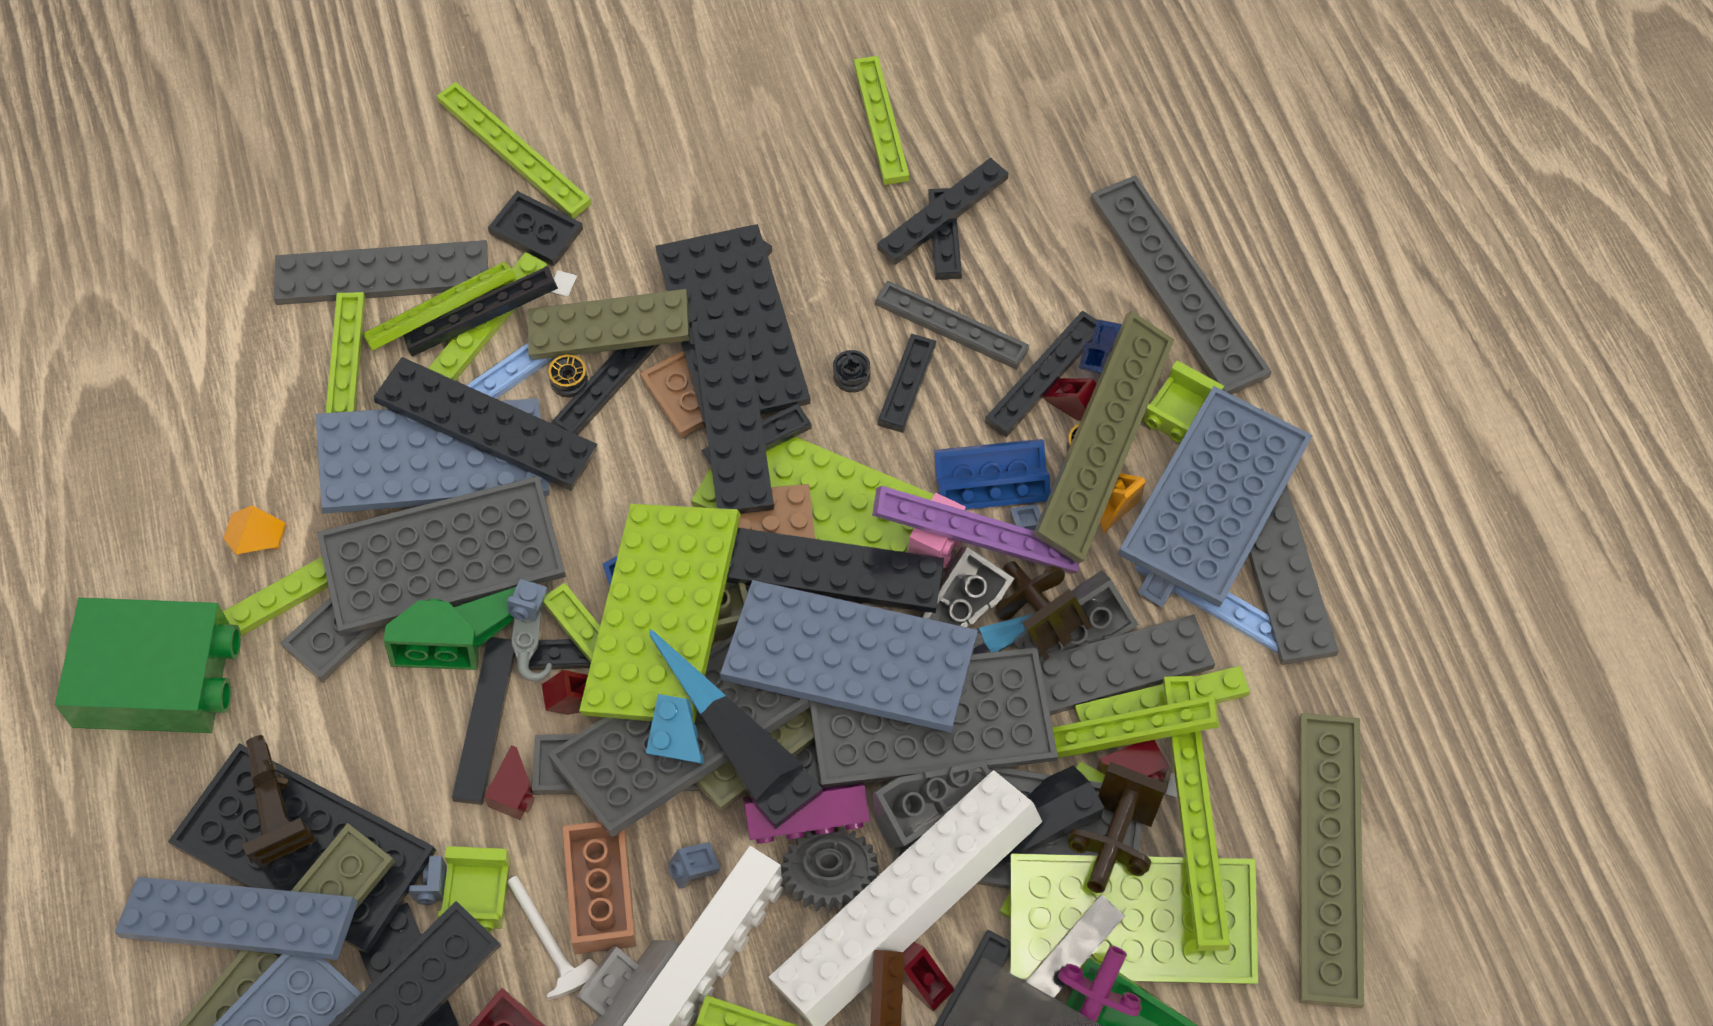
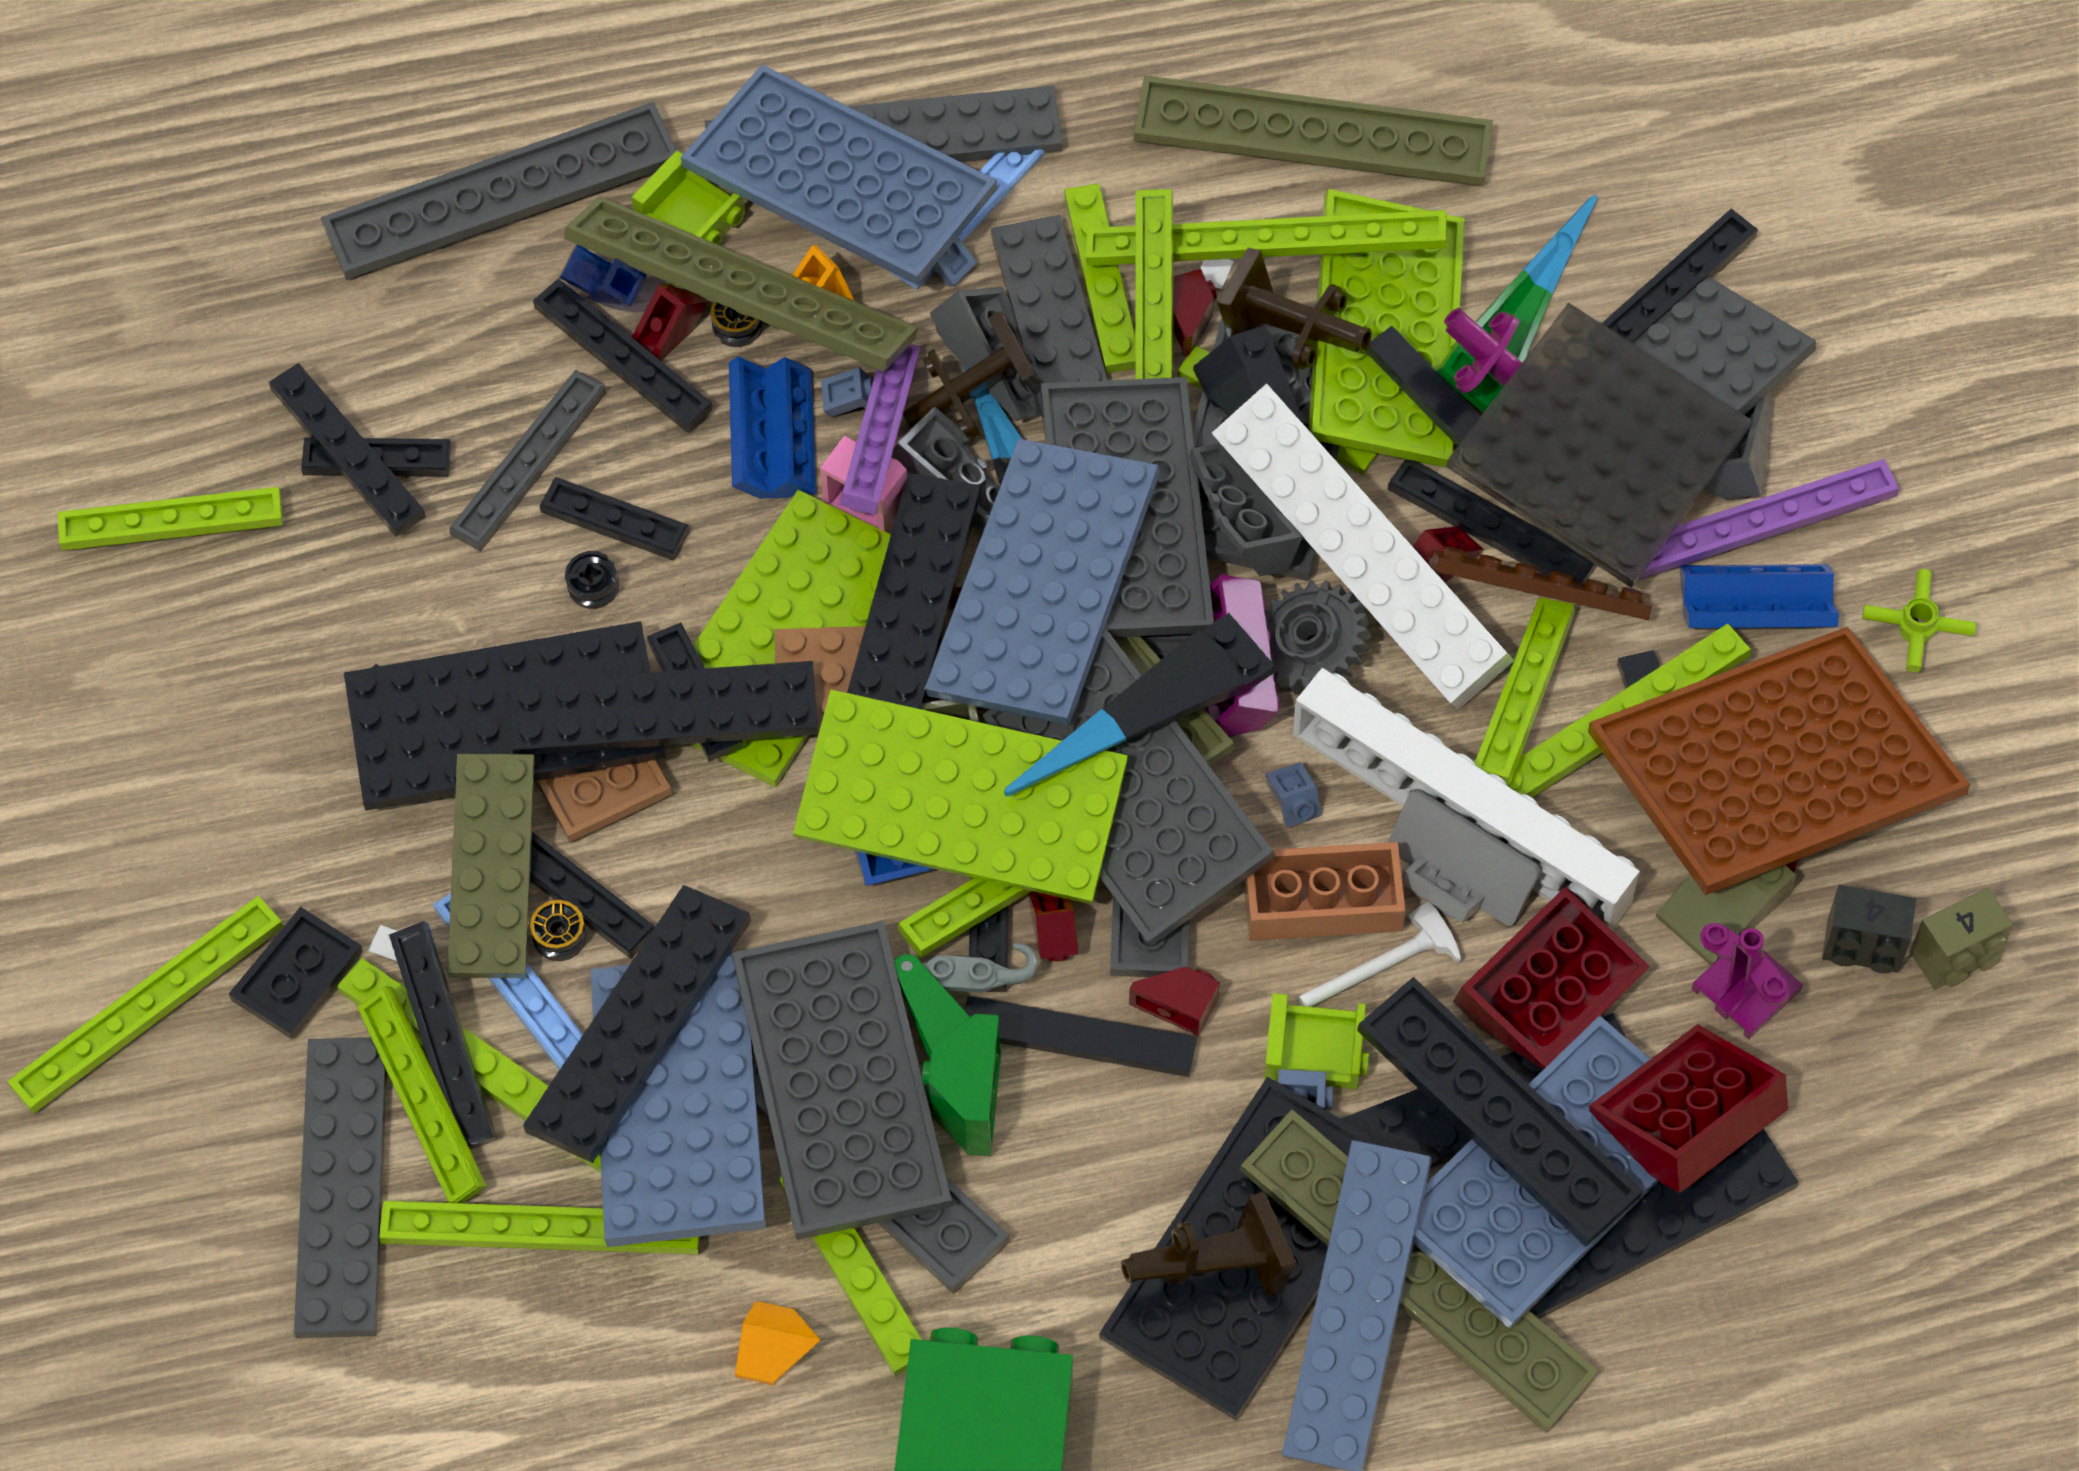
camera: 85 degrees left, 0 degrees up
sand blue bracket [507,579,548,622] -> none
dark azure wing [646,694,704,764] -> none

